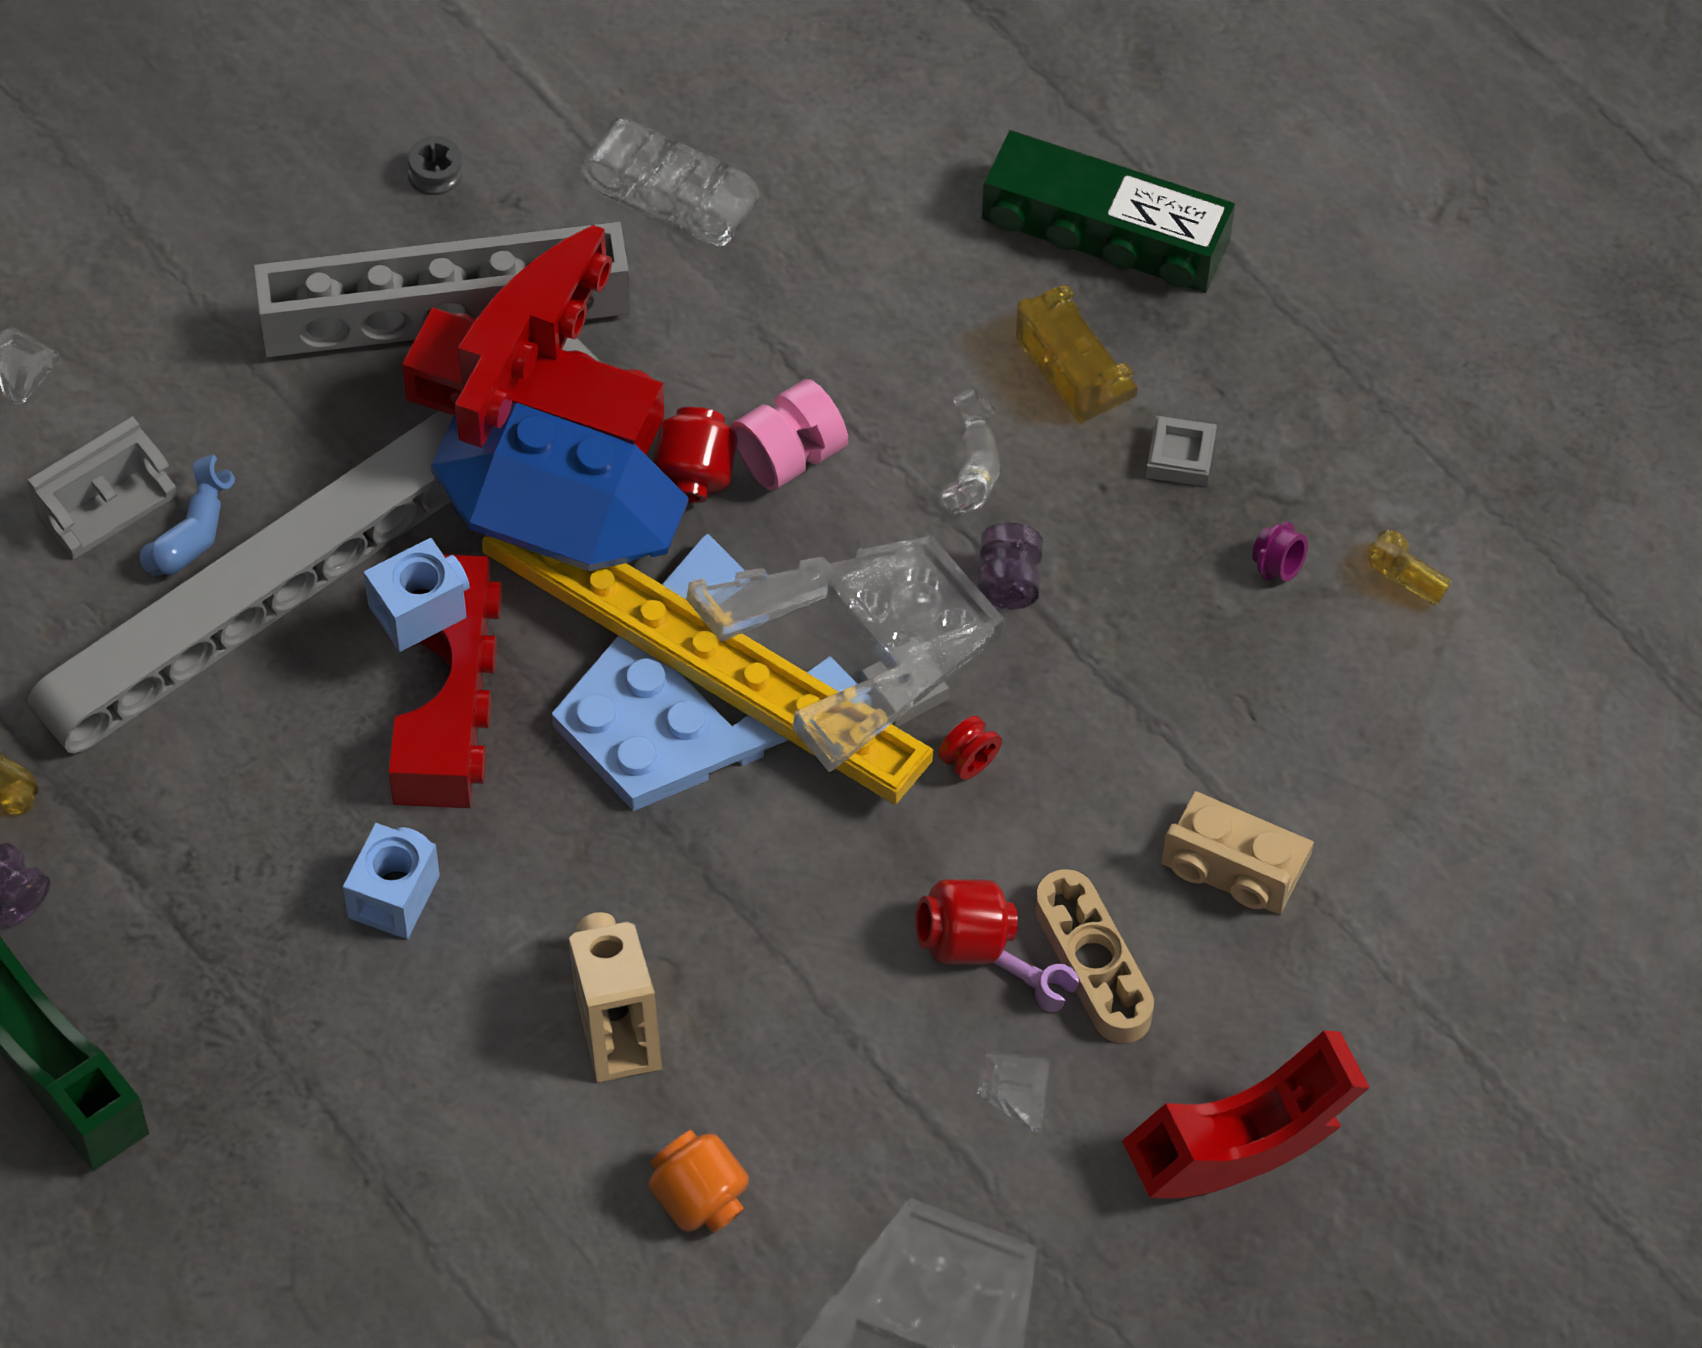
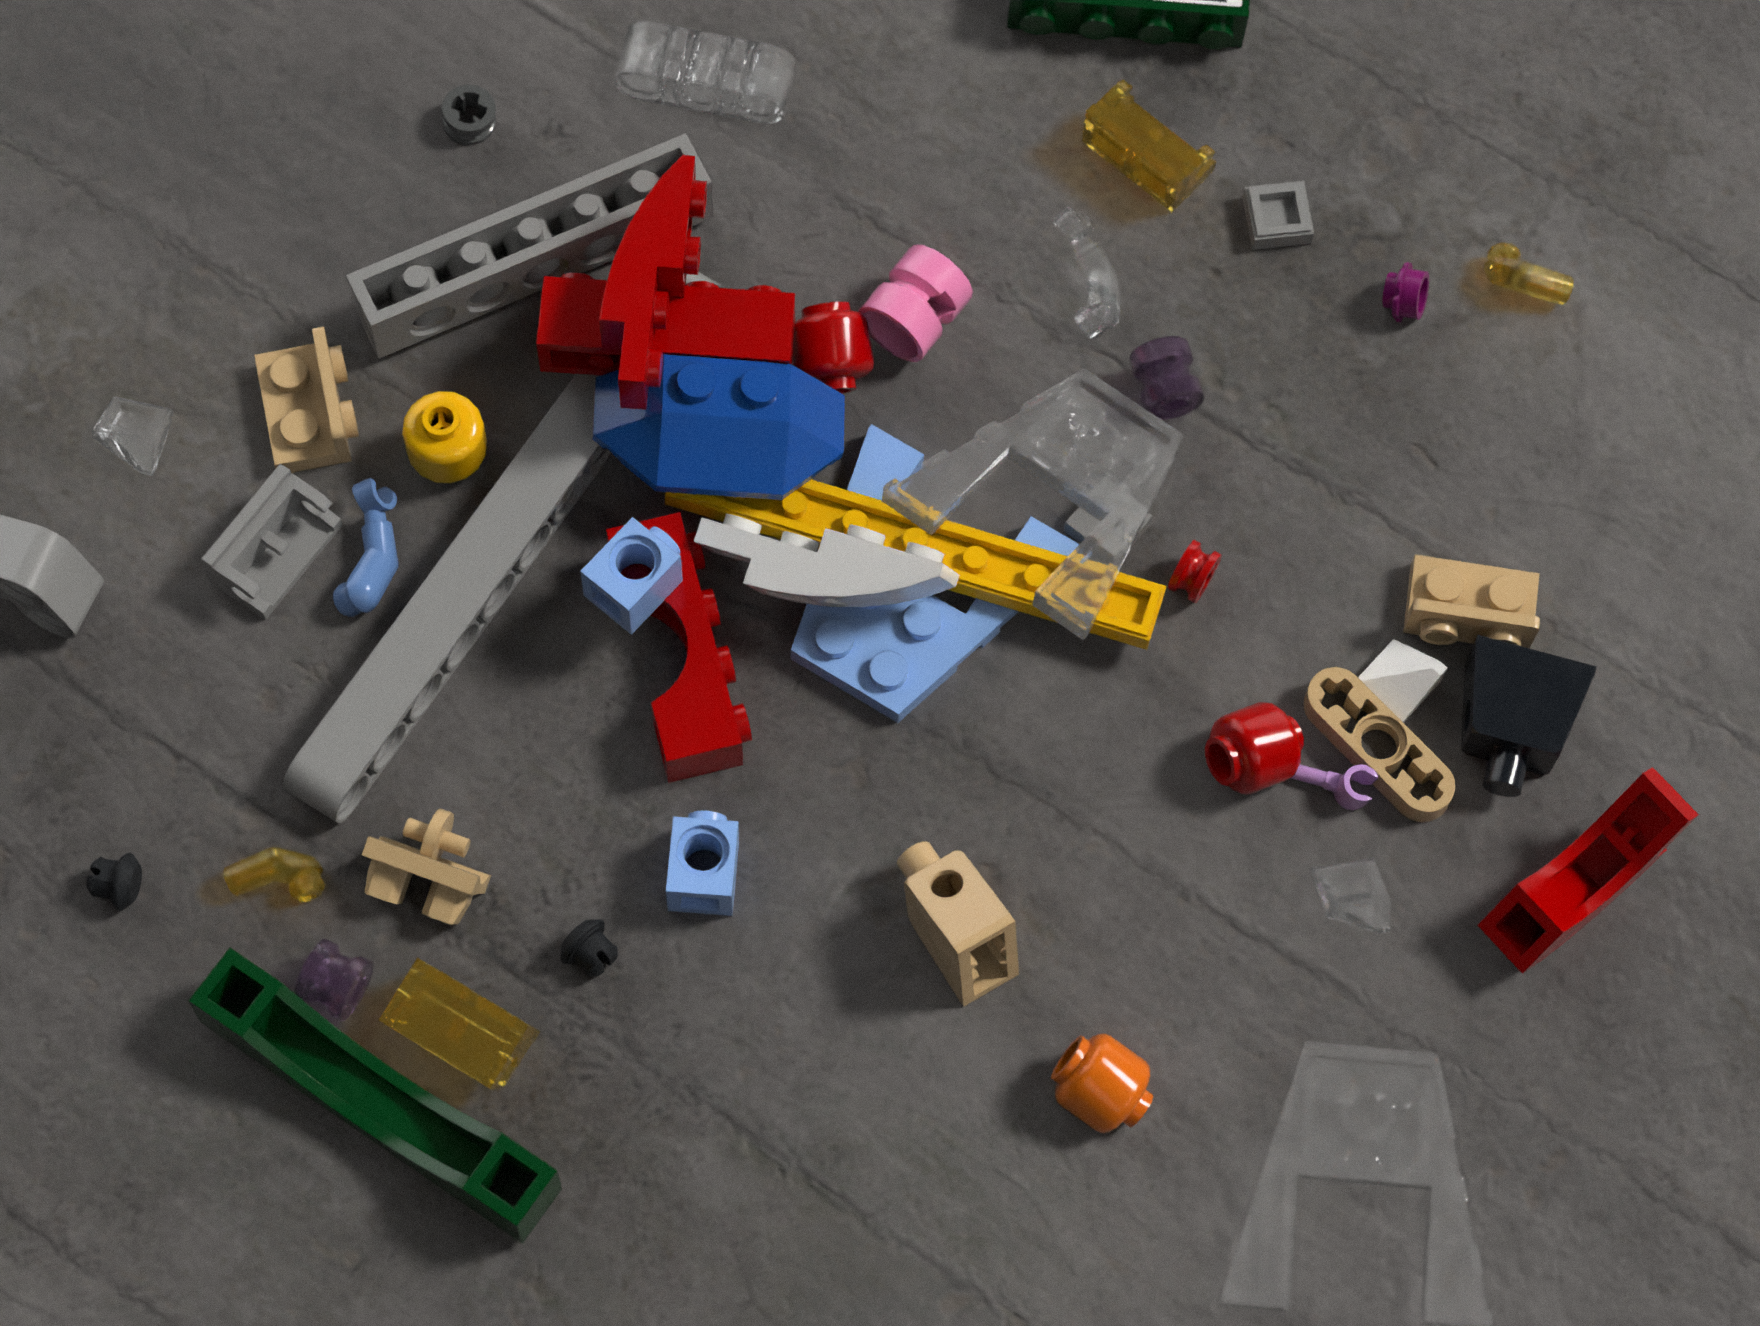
camera: 20 degrees left, 10 degrees up
none -> tan bracket [254,326,359,473]
none -> tan hips [362,808,491,925]
none -> clear yellow hinge [379,957,541,1090]
none -> yellow head [402,391,487,484]
none -> black piece [560,919,618,977]
none -> white slope [694,514,960,607]
none -> white slope [1358,639,1448,723]
none -> black torso [1461,635,1597,797]

